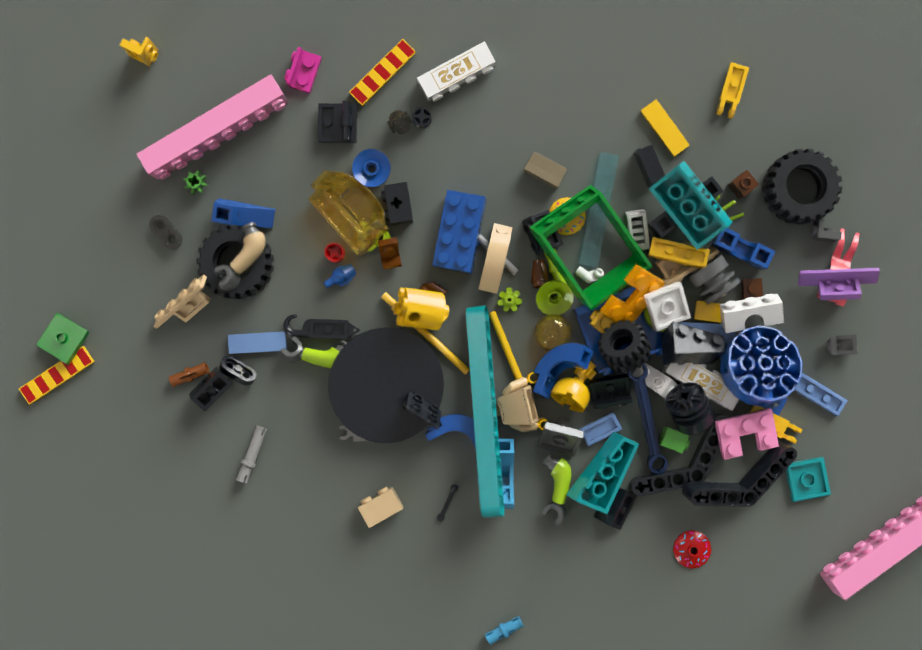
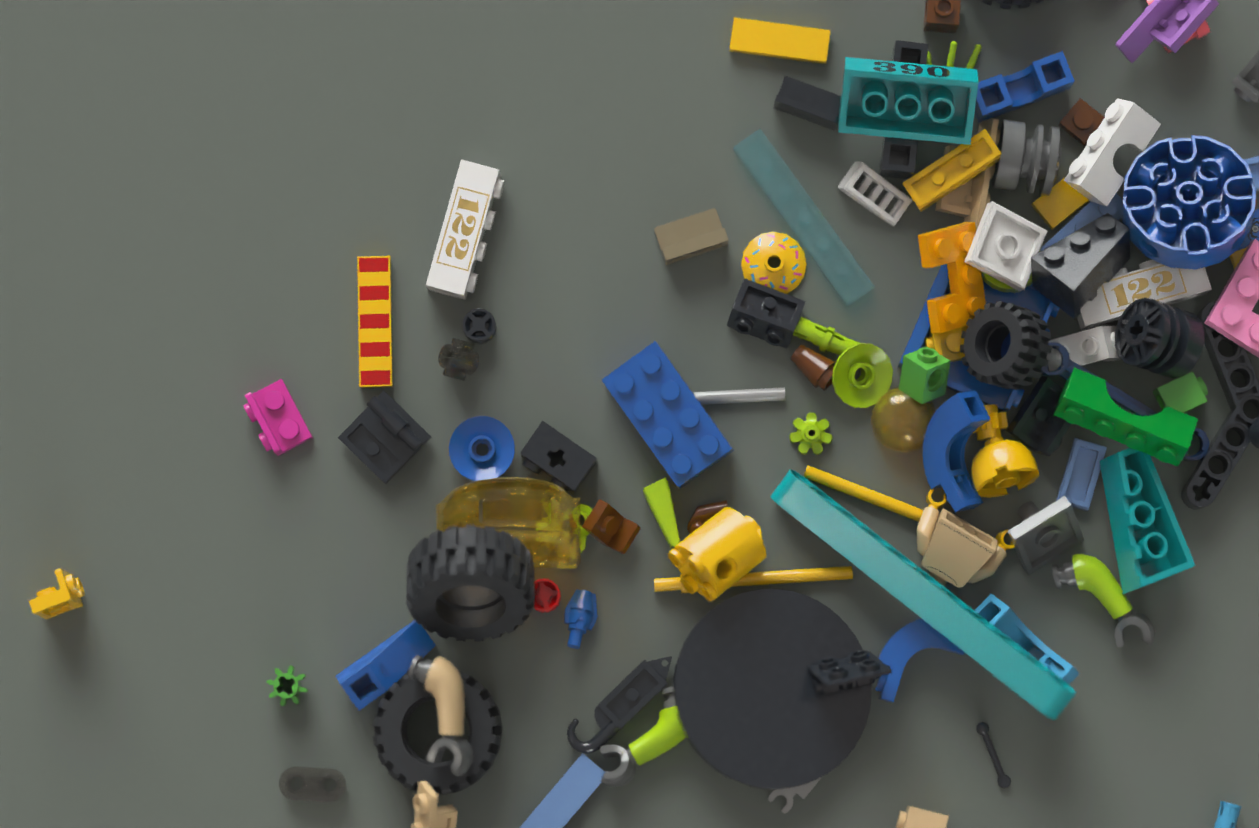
camera: 40 degrees left, 5 degrees down
bright pink brick [137,74,288,180] -> none
tan arch [479,223,513,294] -> none
green window [529,185,652,311] -> none
white arm [574,266,604,283] -> none
black panel [594,487,637,530] -> none
none -> black tyre [406,525,535,642]
none -> lime slope [643,477,680,549]
none -> bright green brick [899,346,950,404]
none -> green arch [1054,367,1198,467]

